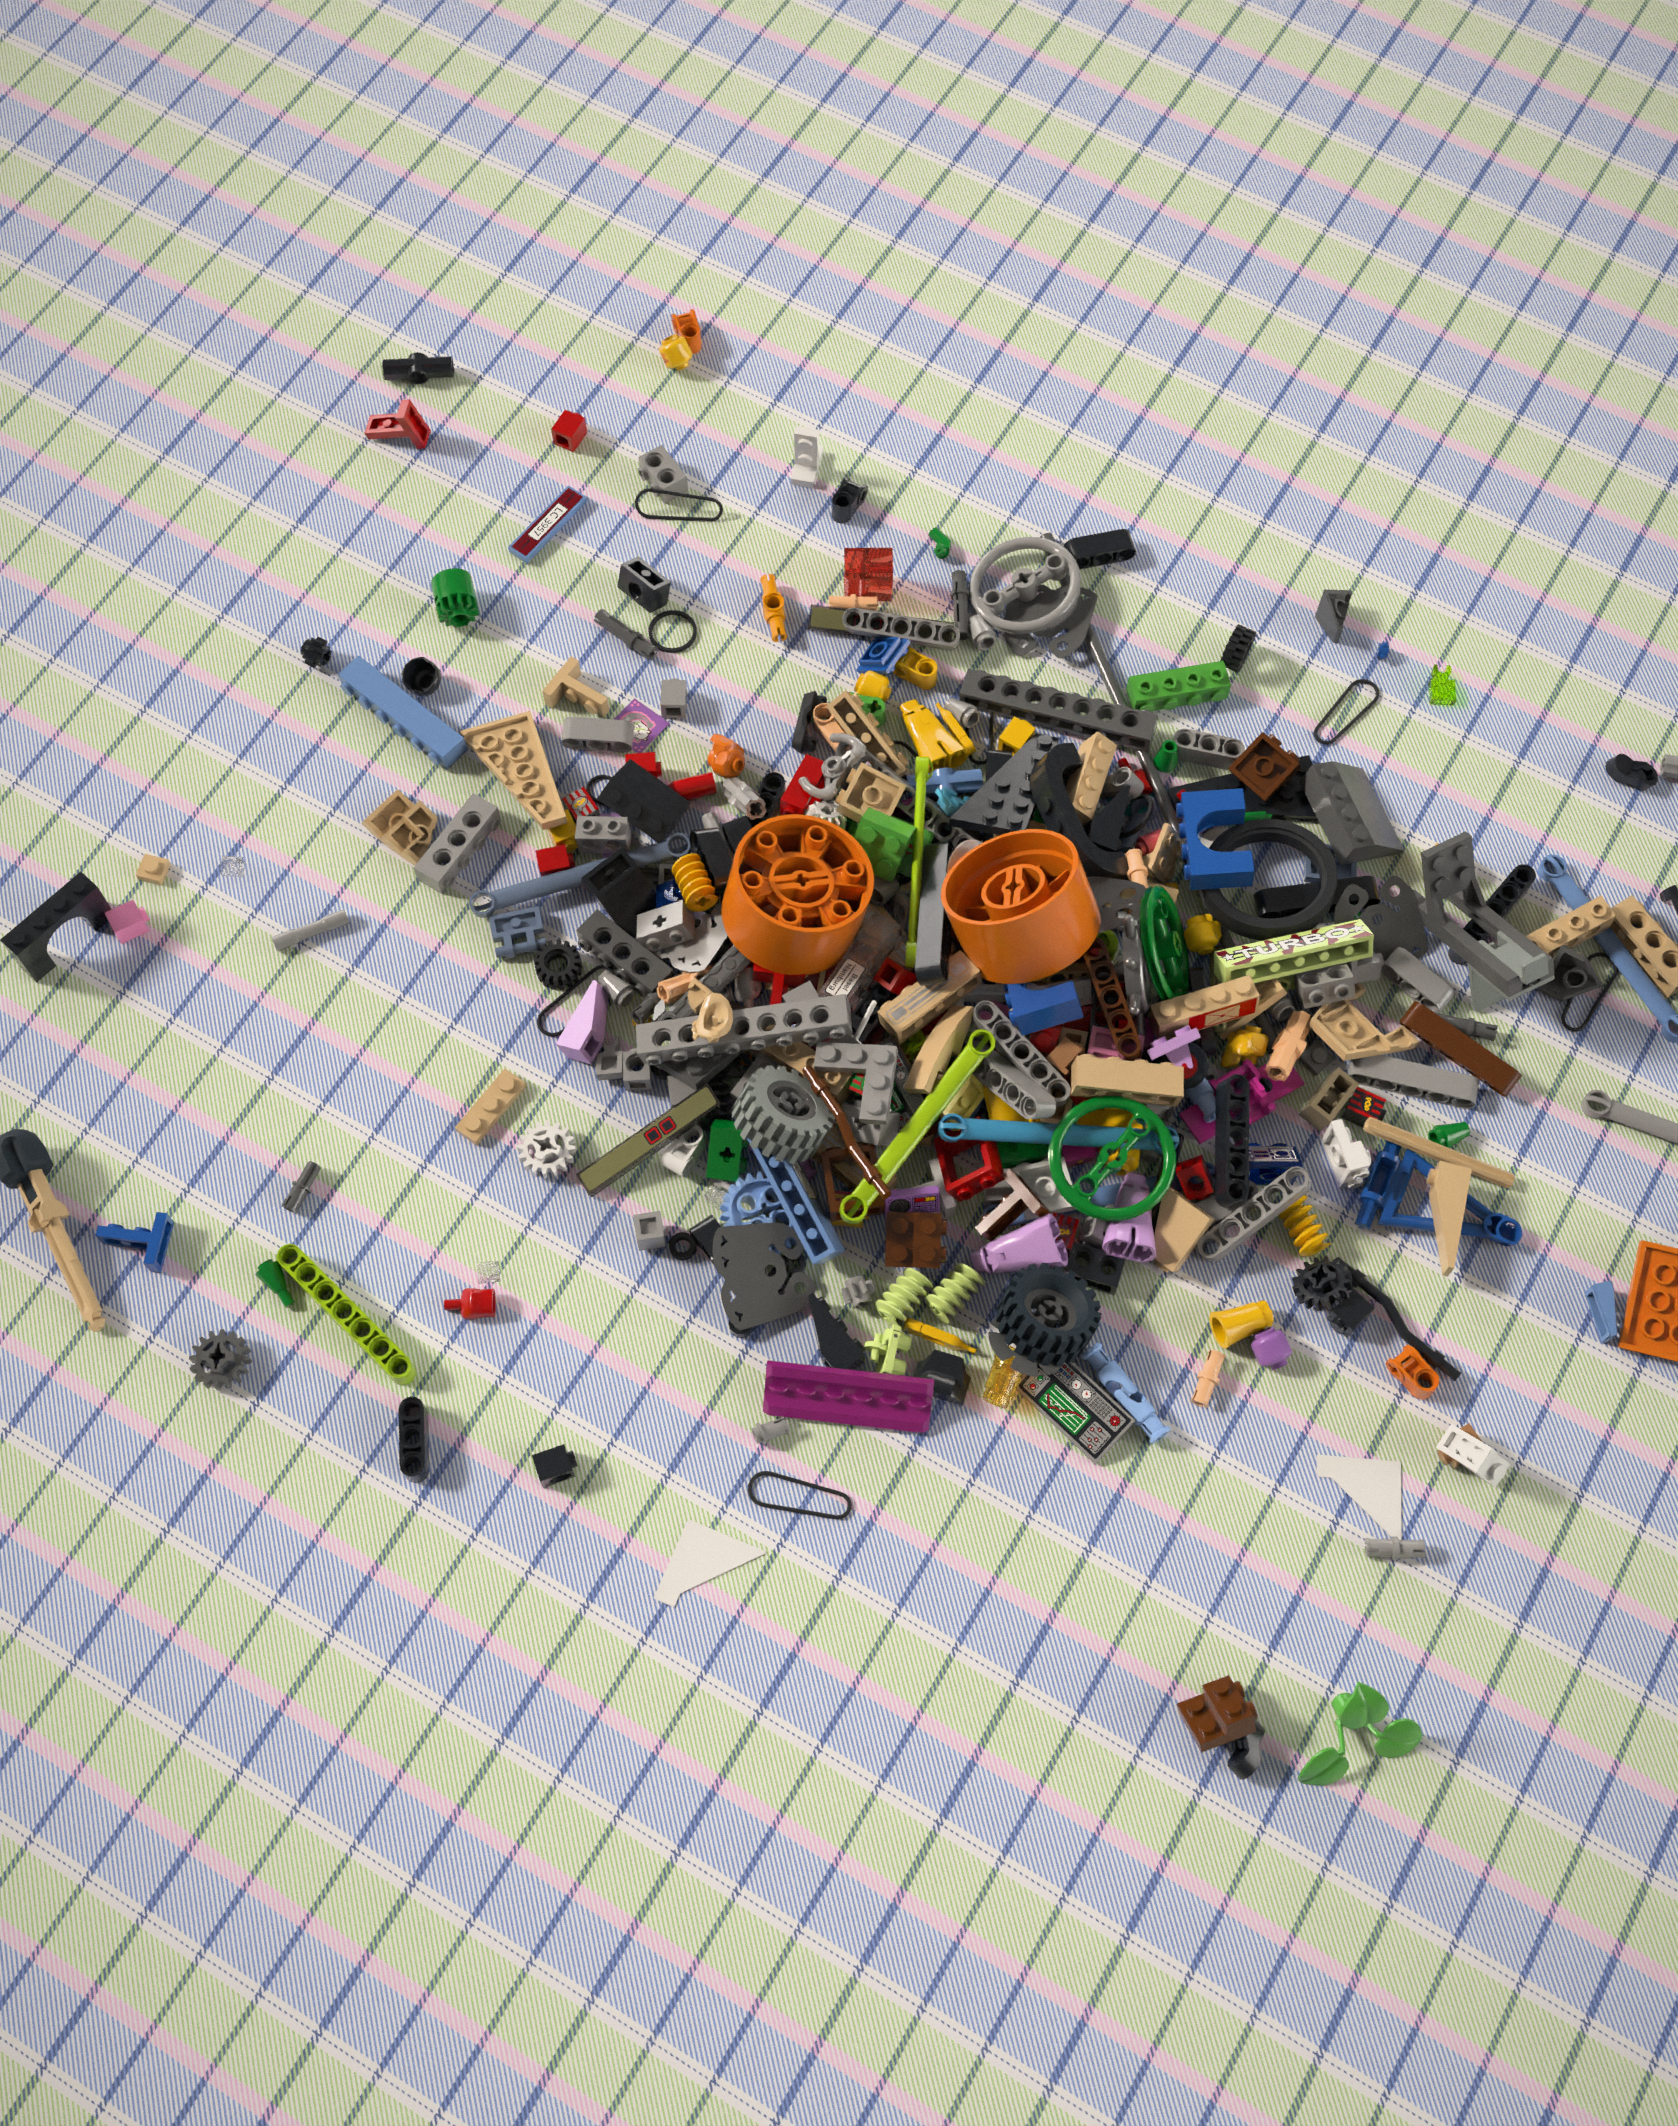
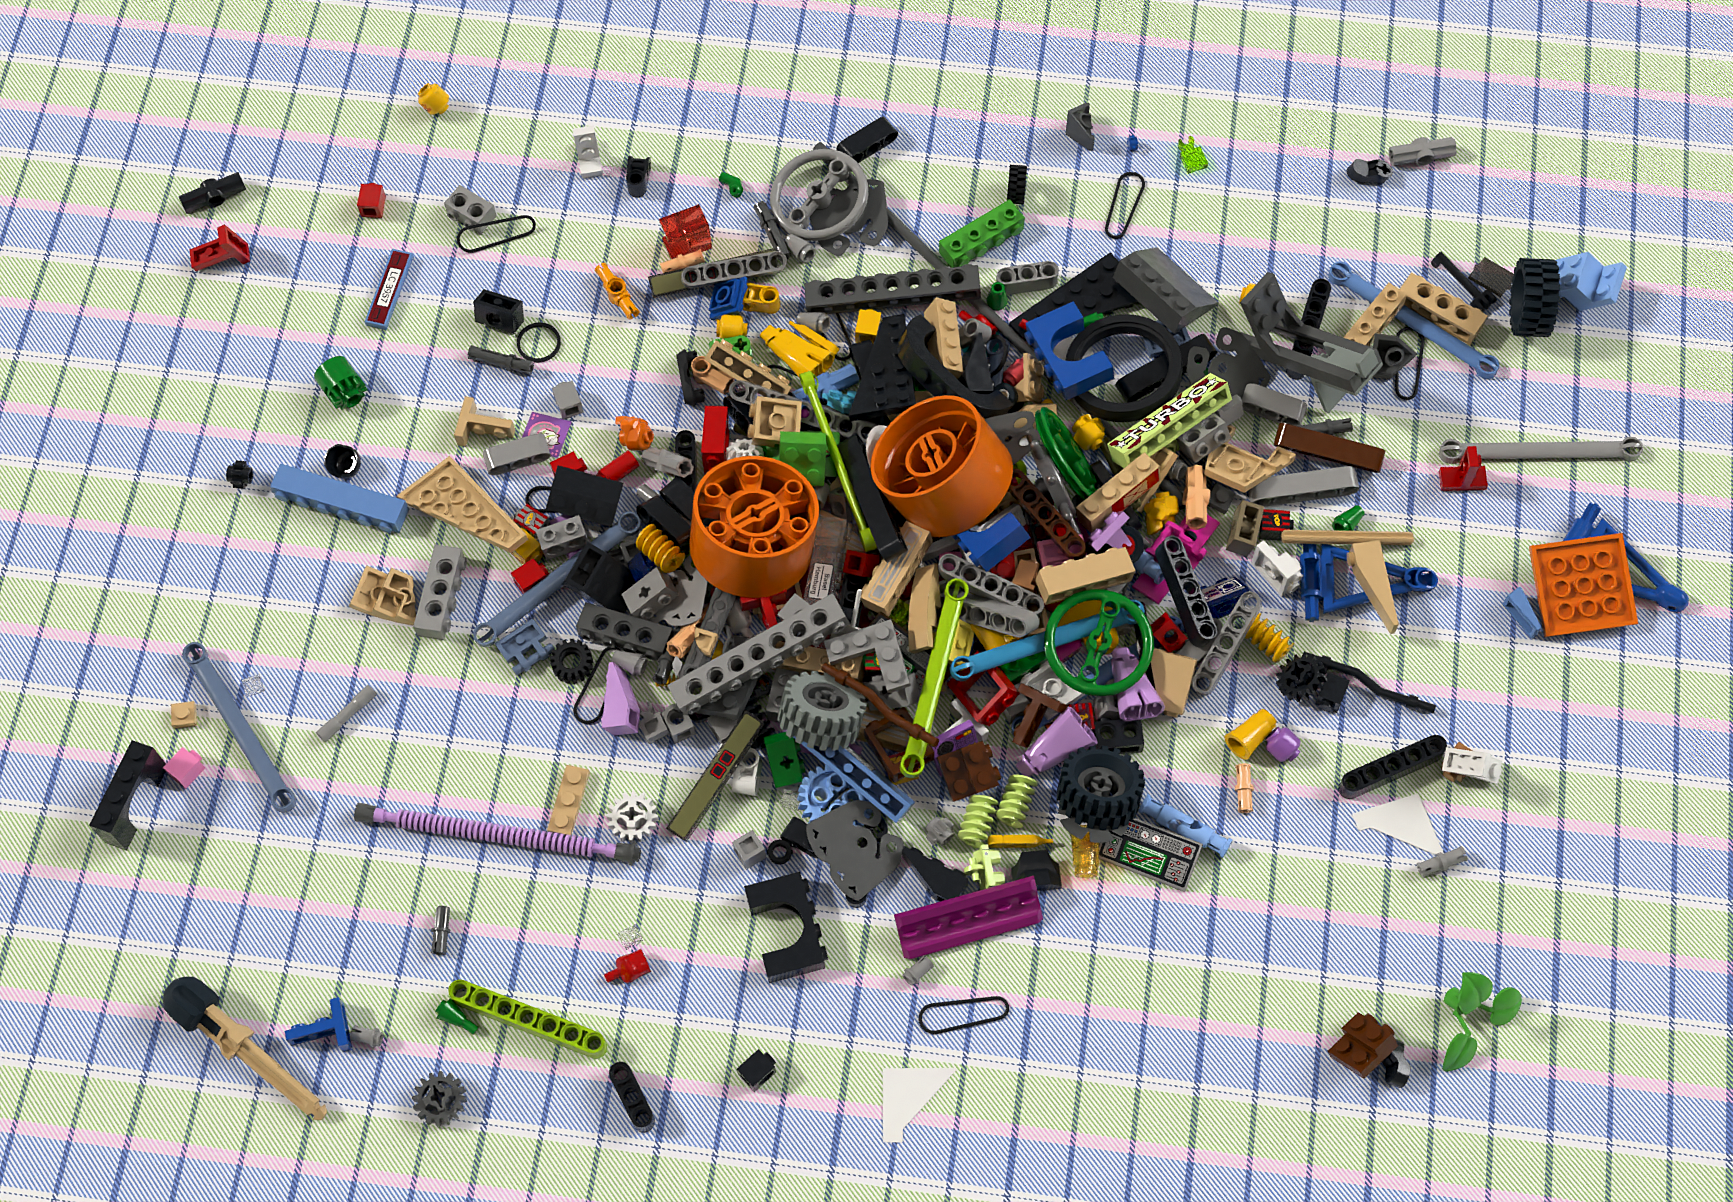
camera: 20 degrees left, 0 degrees up
orange piece [671,309,702,354] -> none
tan hat [691,993,733,1043] -> none
light grey piece [799,733,866,800] -> none
light nougat pin [1126,849,1149,895] -> none
reddish brown plate [1228,731,1301,803] -> none
orange piece [1385,1344,1439,1400] -> none
none -> sand blue piece [182,642,297,813]
none -> light grey pin [350,1025,384,1048]
none -> lavender hose [354,803,641,866]
none -> black arch [744,872,828,983]
none -> black beam [1338,735,1447,799]
none -> red bracket [1439,446,1488,491]

